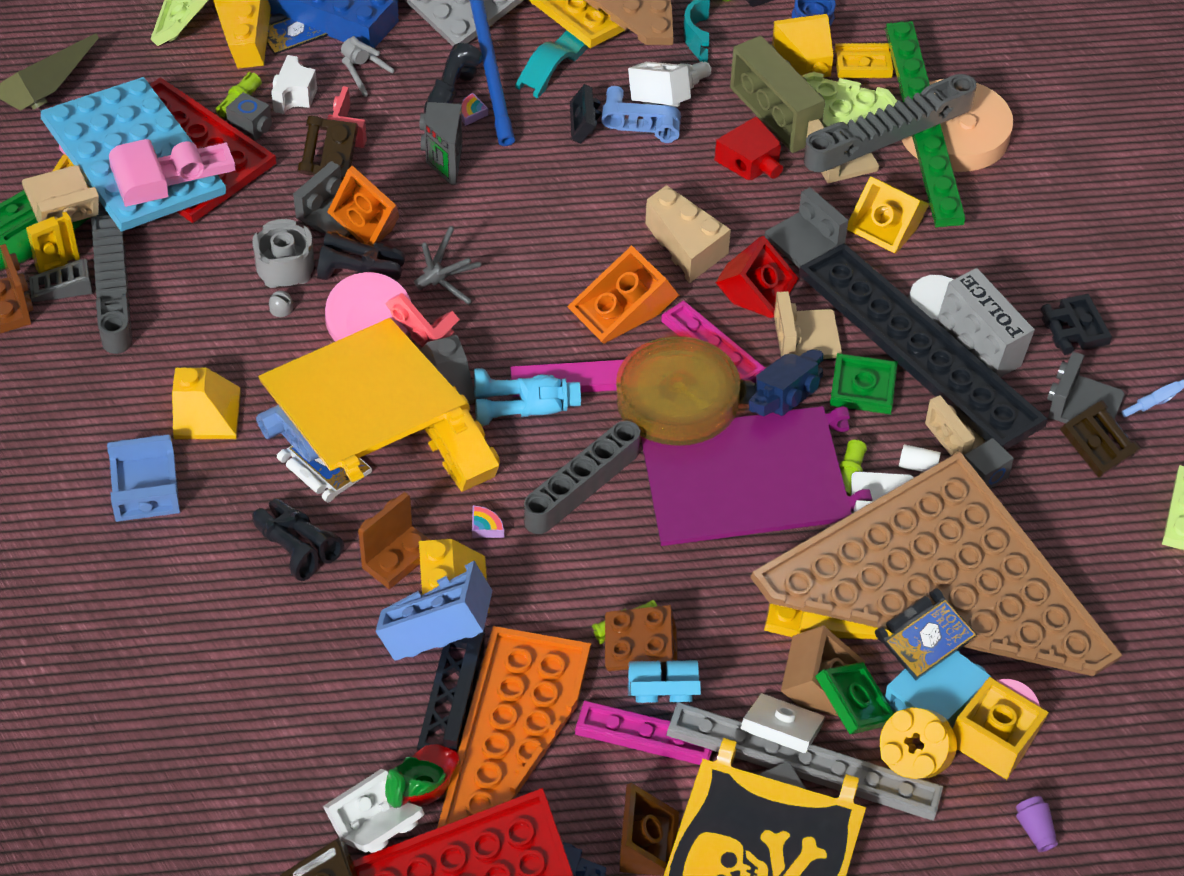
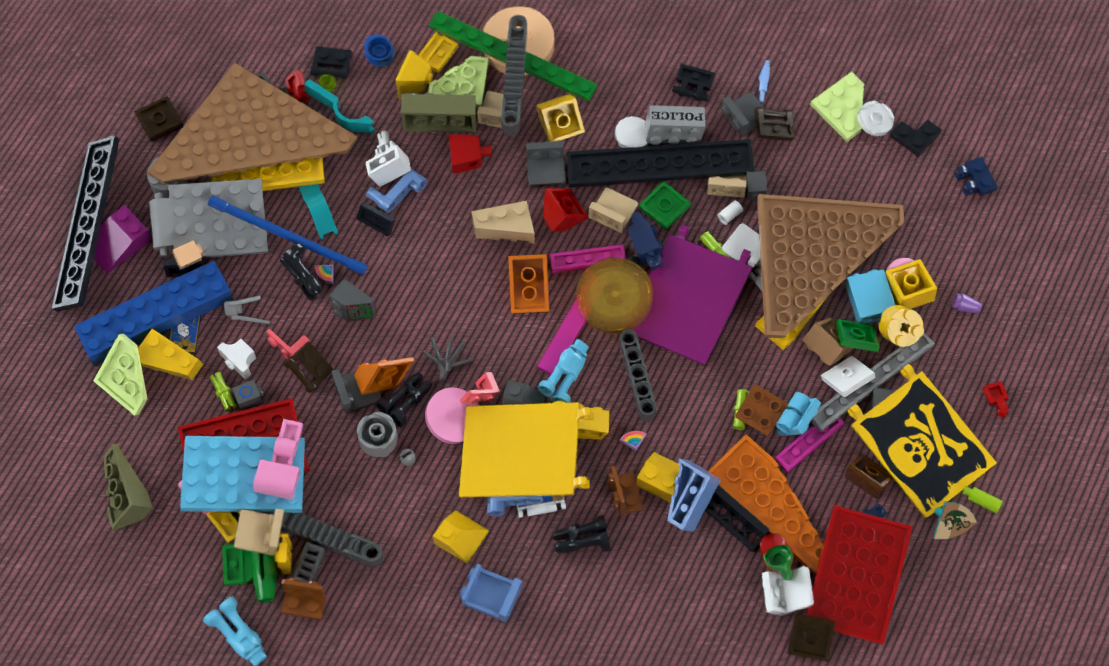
camera: 55 degrees left, 15 degrees up
piece [875,588,977,680] -> none

